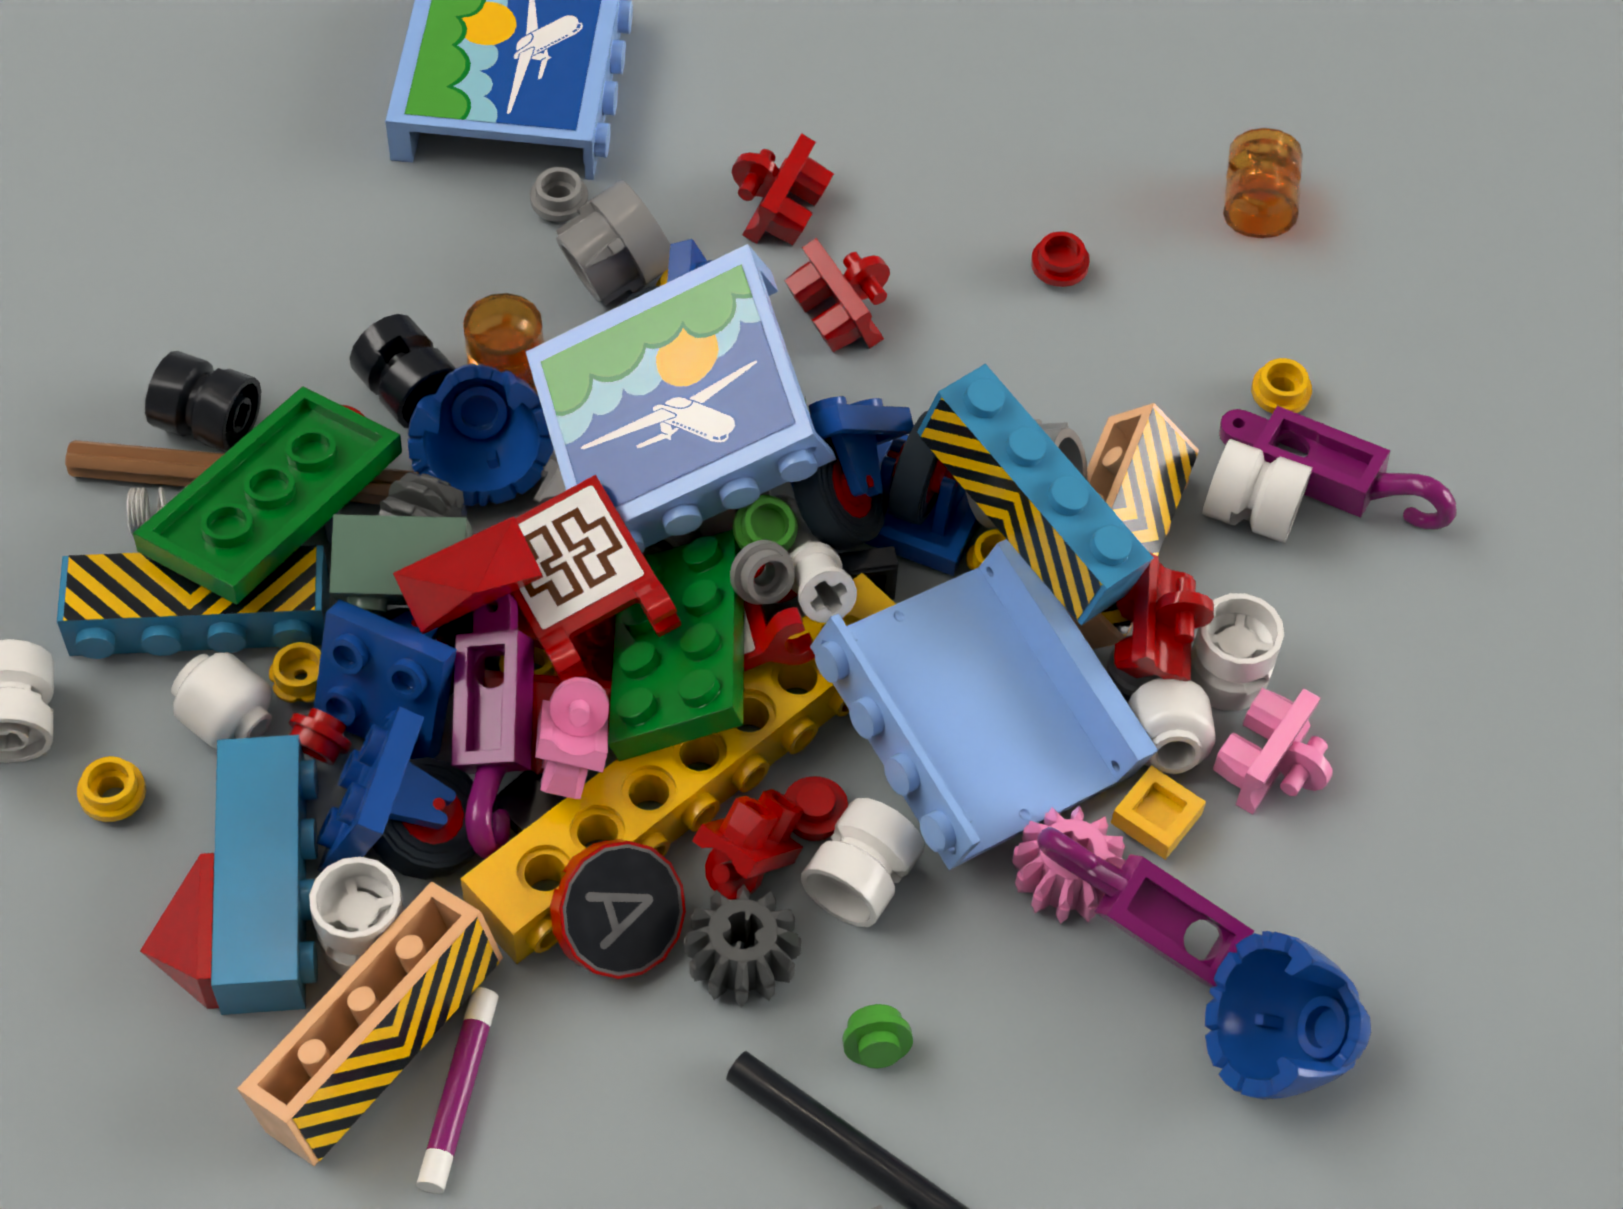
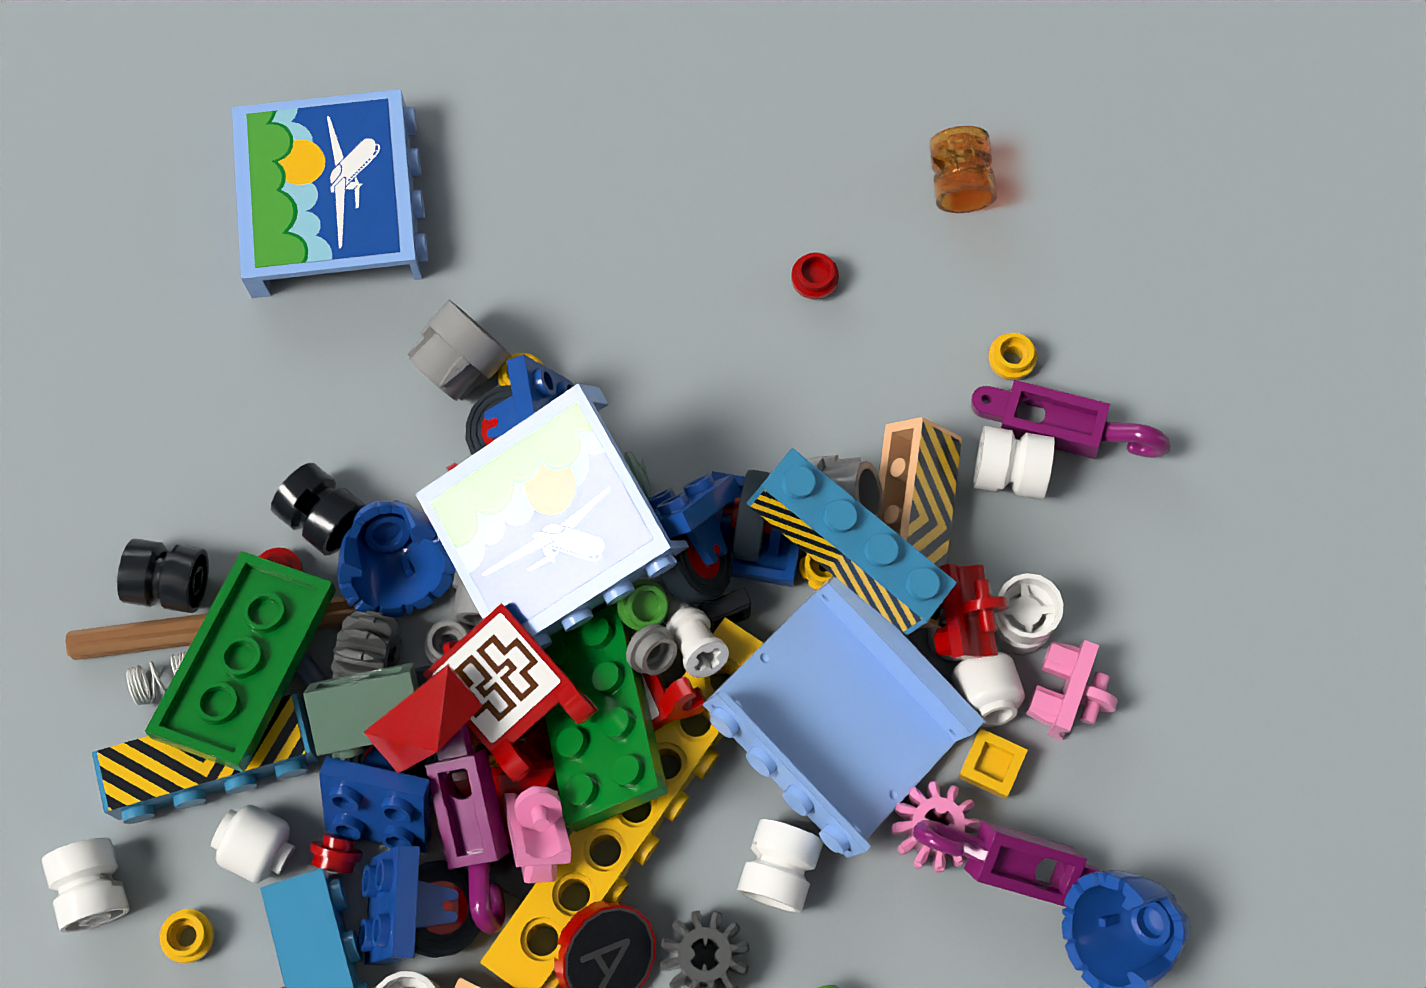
camera: 10 degrees left, 15 degrees up
yellow plate [269,642,321,703] -> none
clear orange wheel [463,293,544,392] -> none
light grey plate [530,167,588,222] -> none
red hips [692,789,804,899] -> none
red hips [731,133,834,245] -> none
red hips [784,238,890,352] -> none
red plate [784,776,848,841] -> none

